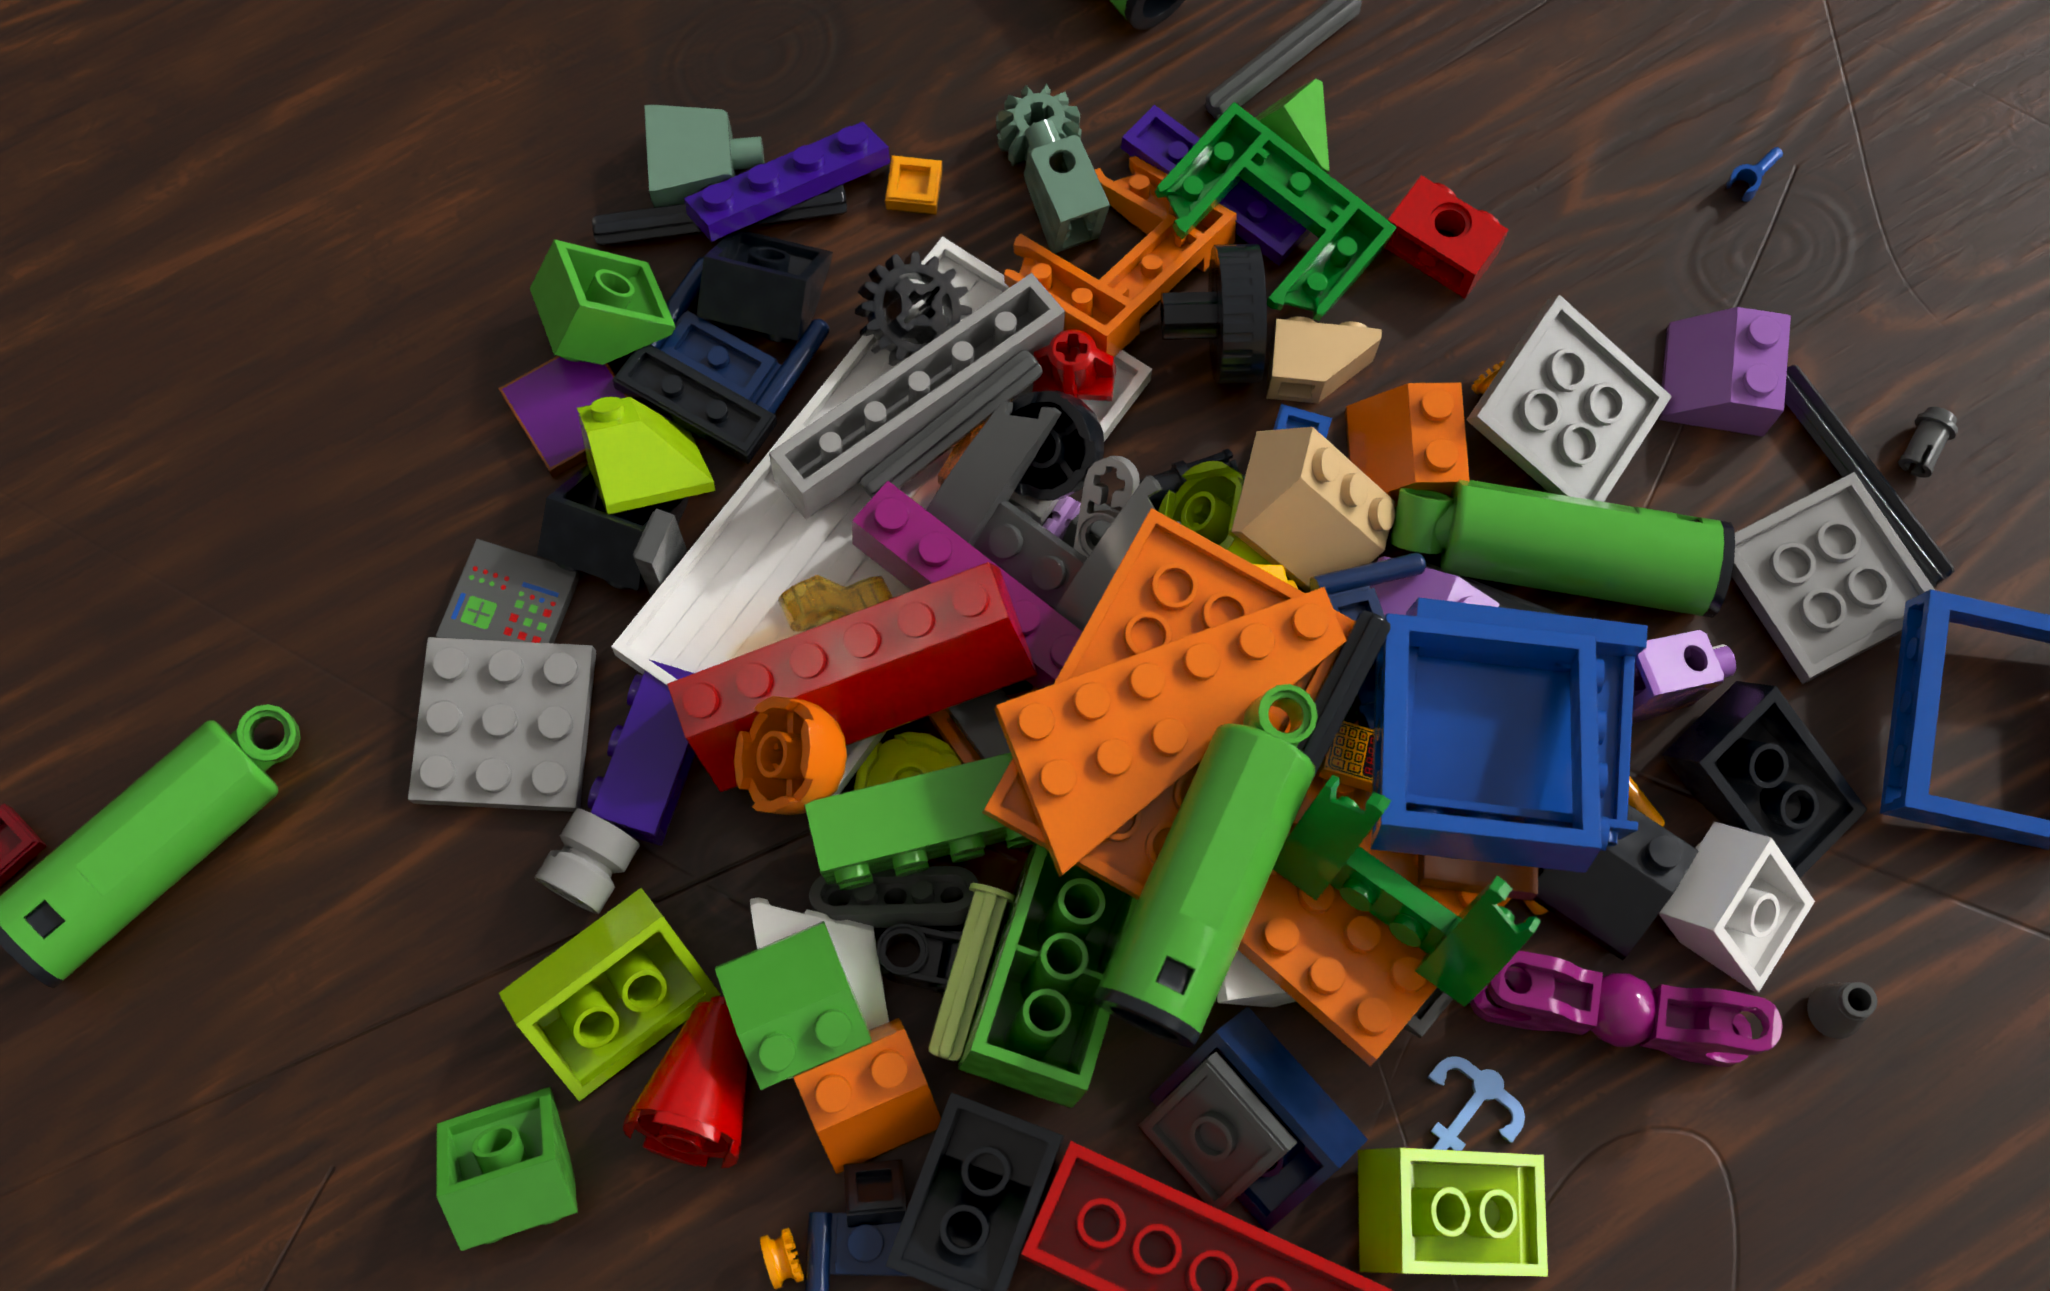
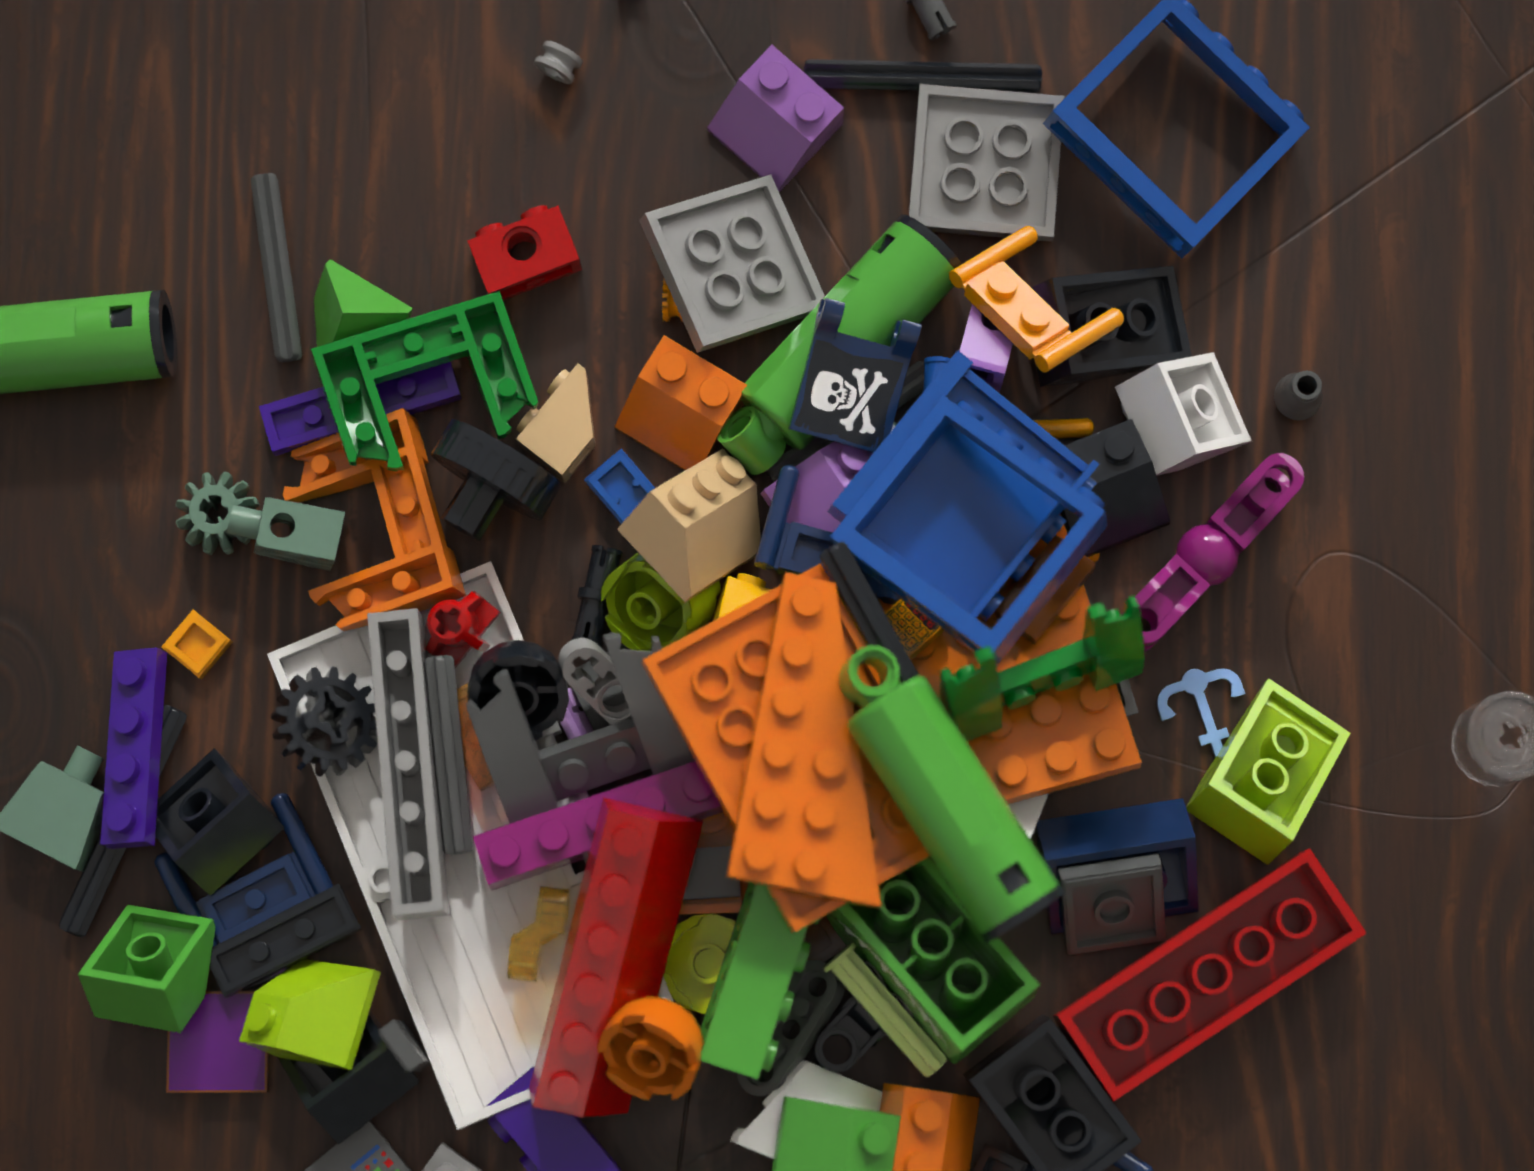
camera: 55 degrees left, 10 degrees up
none -> light grey bush [534,40,583,84]
none -> flag [788,298,922,453]
none -> light orange plate [949,226,1124,373]

